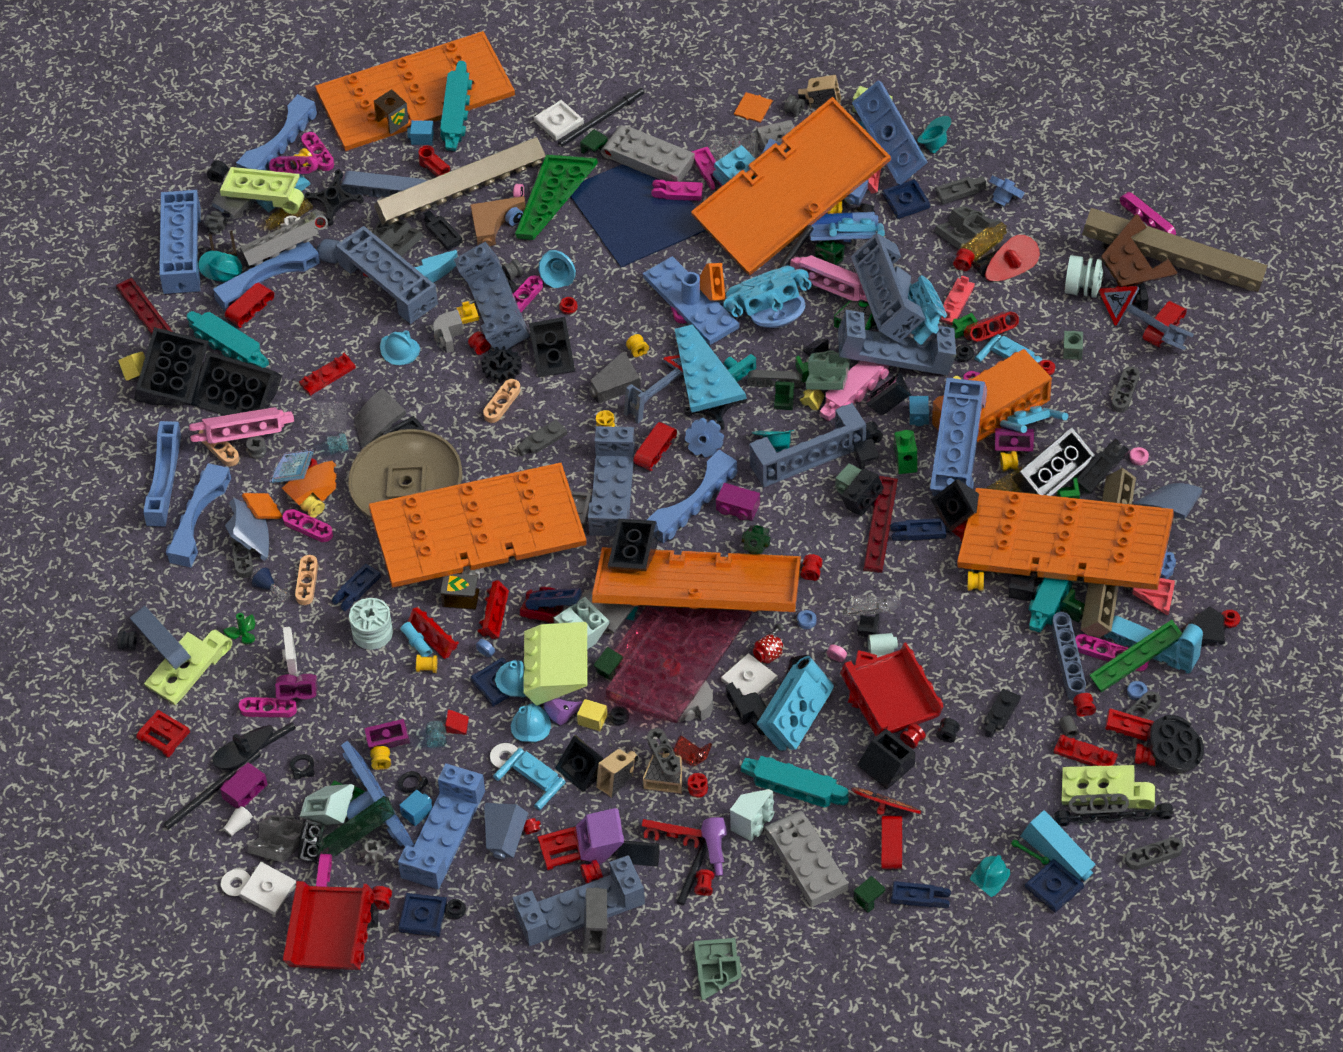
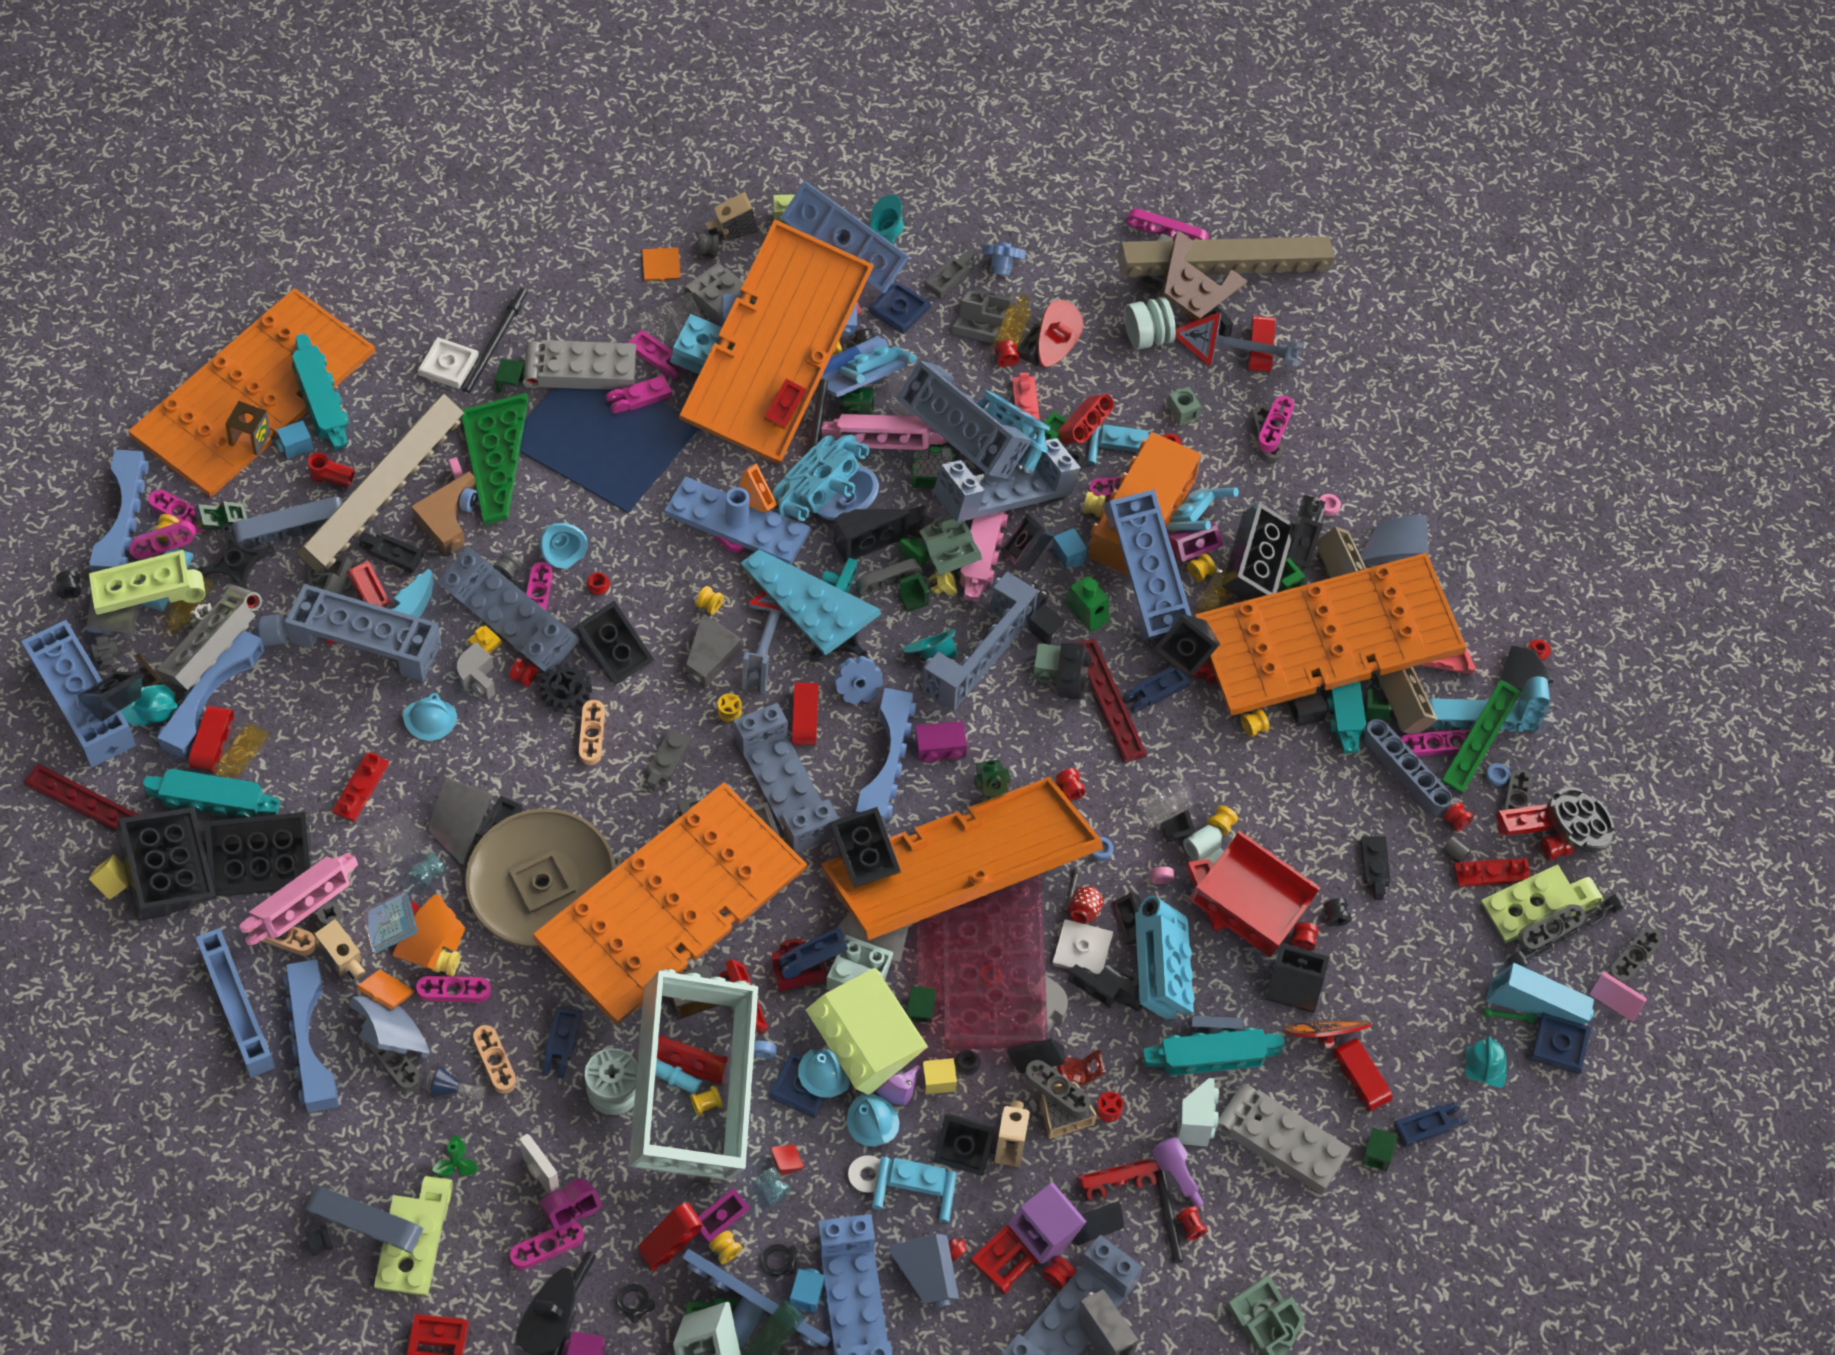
camera: 35 degrees left, 5 degrees up
none -> black slope [77,671,142,722]
none -> dark green slope [194,501,247,530]
none -> clear yellow hinge [216,722,270,778]
none -> tan torso [314,919,366,981]
none -> tile [346,561,390,607]
none -> light aqua door [629,969,758,1180]
none -> red beam [637,1203,703,1271]
none -> red plate [764,379,806,430]
none -> black slope [834,509,910,563]
none -> black slope [1007,1038,1065,1073]
none -> sand blue plate [1190,1016,1243,1033]
none -> yellow wheel [1207,805,1238,836]
none -> dark pink beam [1257,396,1294,452]
none -> bright pink slope [1590,972,1647,1021]

